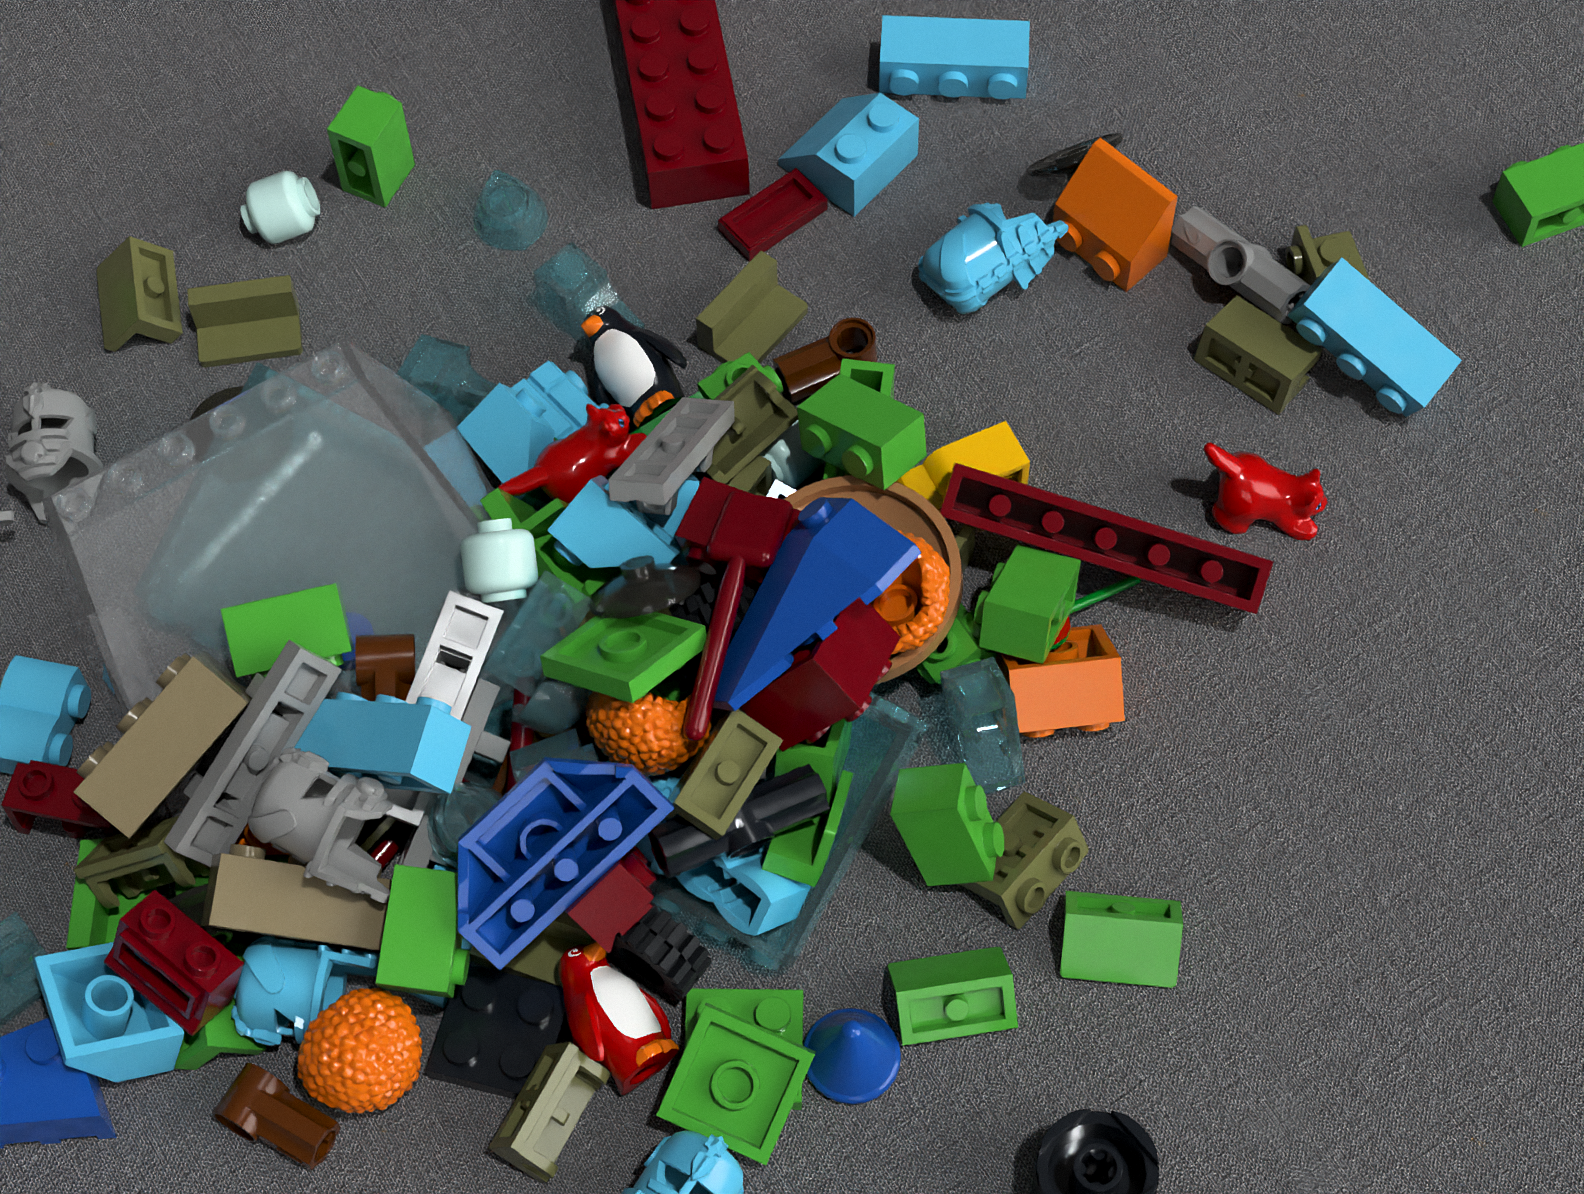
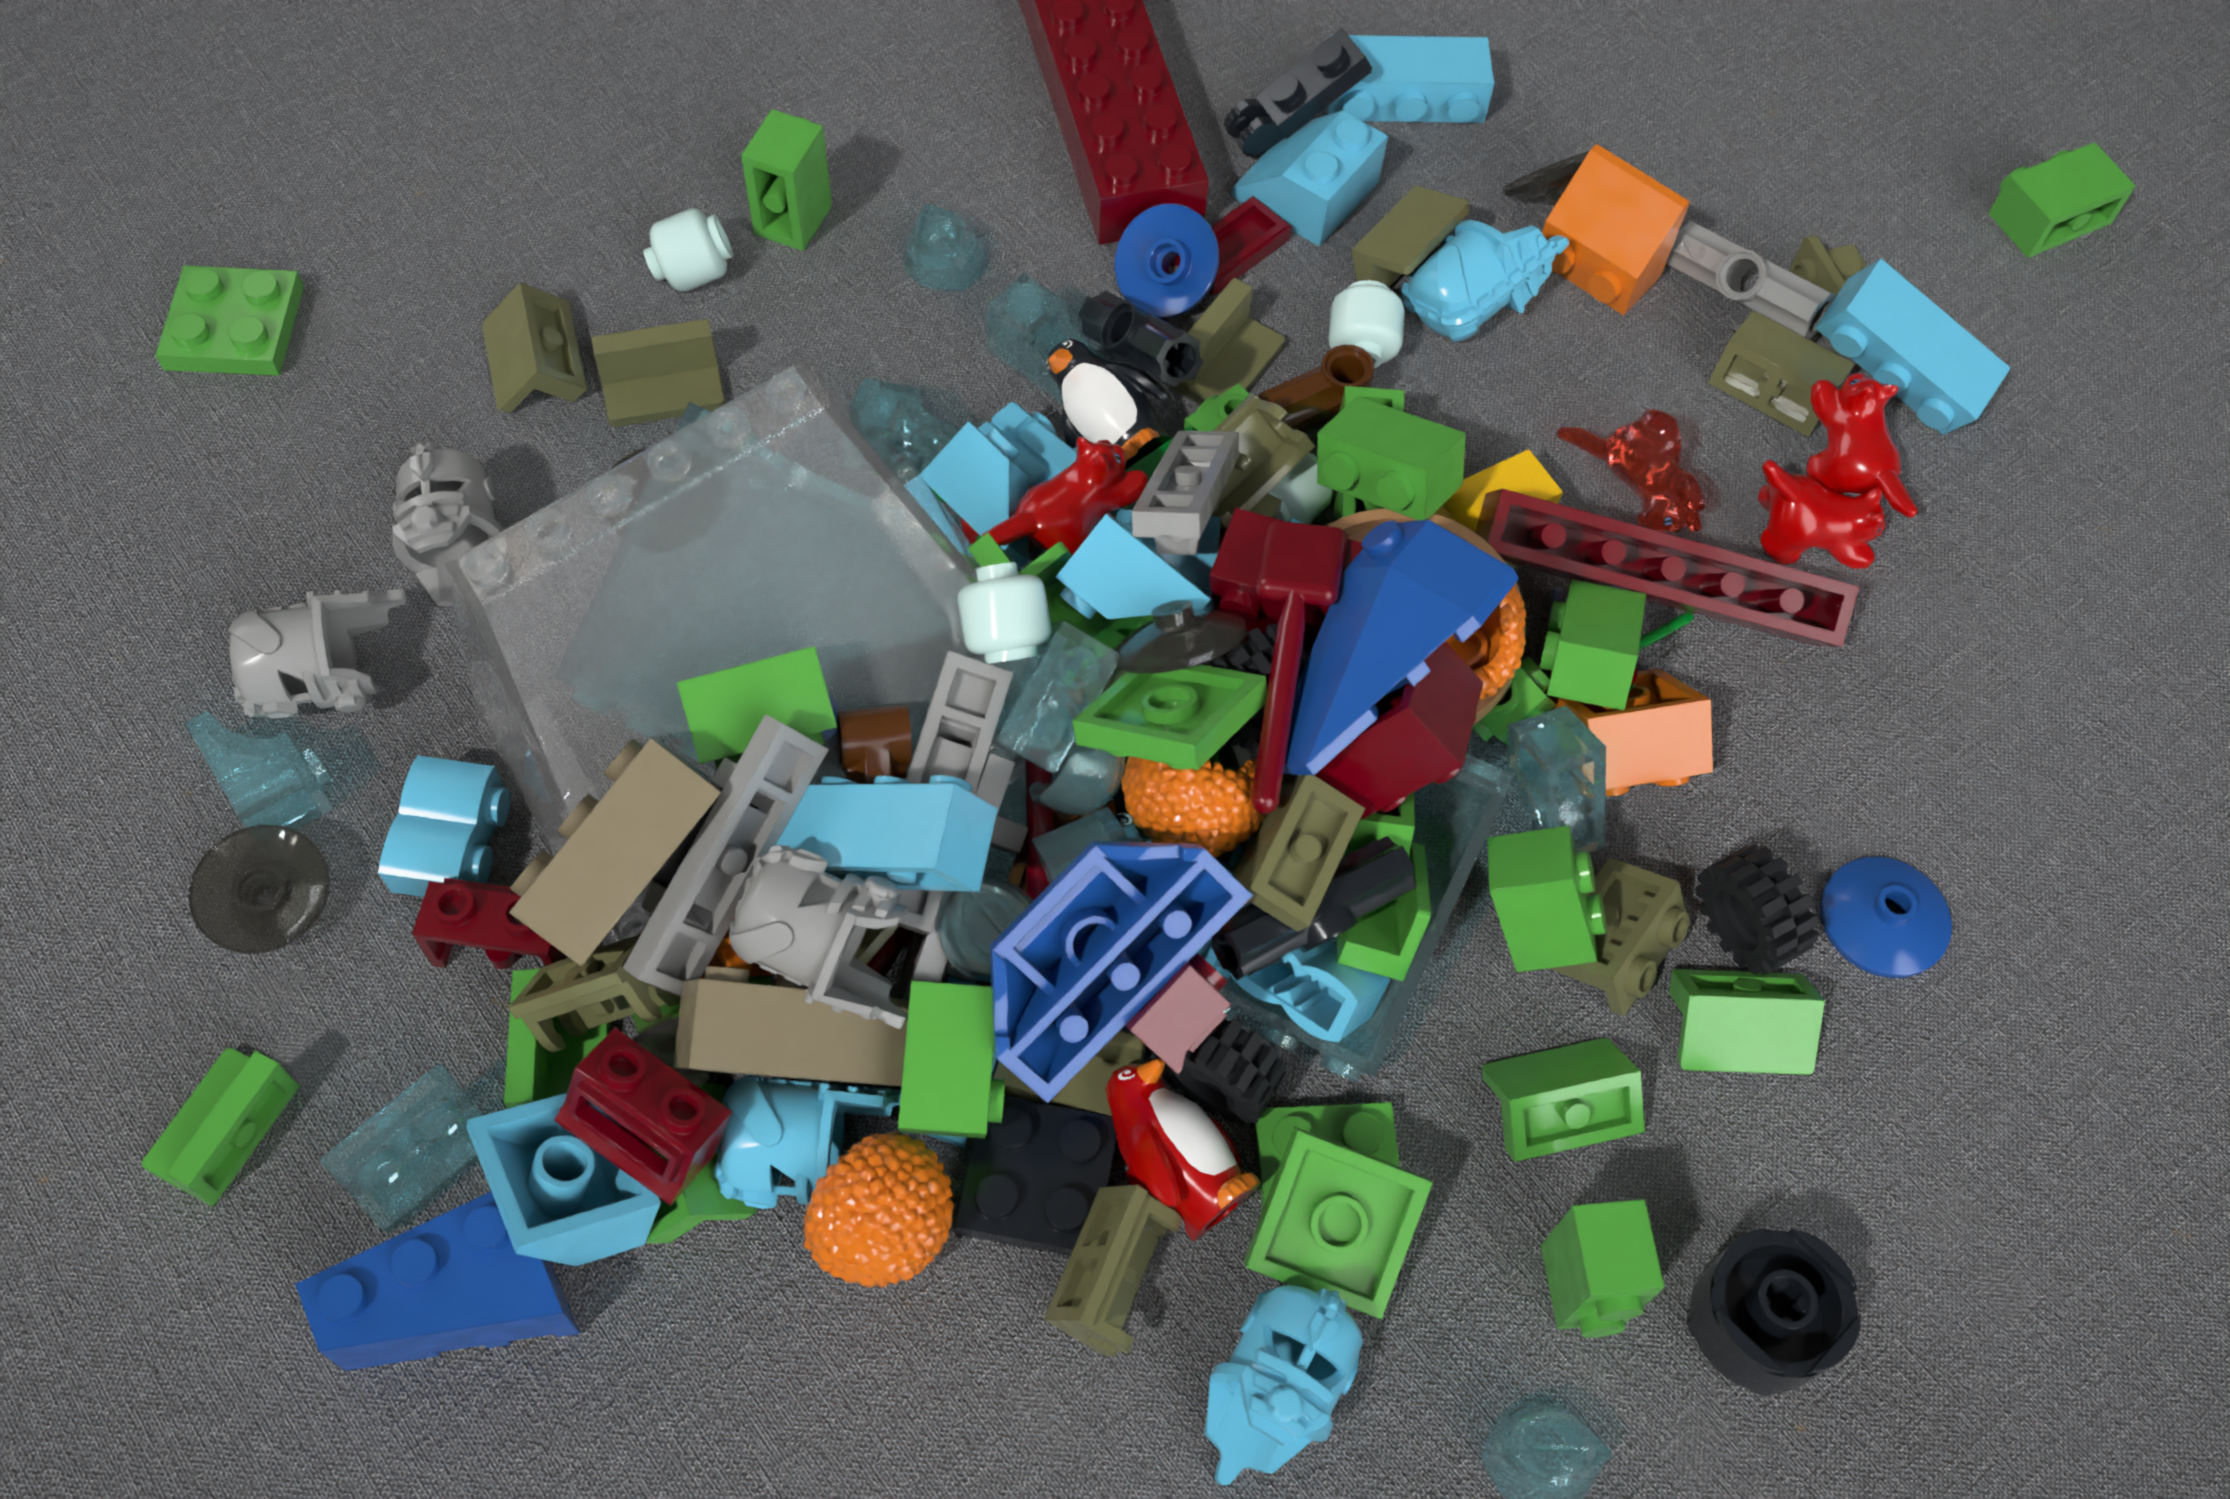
camera: 10 degrees left, 0 degrees up
reddish brown piece [212,1063,341,1171] -> none
blue hat [803,1008,901,1104] -> none
none -> black piece [1078,290,1204,387]
none -> blue dish [1115,204,1219,318]
none -> black hinge [1223,28,1373,158]
none -> light aqua head [1328,280,1405,369]
none -> olive panel [1351,185,1470,288]
none -> bright green brick [1541,1199,1664,1338]
none -> clear red animal [1556,409,1705,533]
none -> black tyre [1696,844,1819,975]
none -> red animal [1806,372,1918,518]
none -> blue dish [1820,857,1952,978]

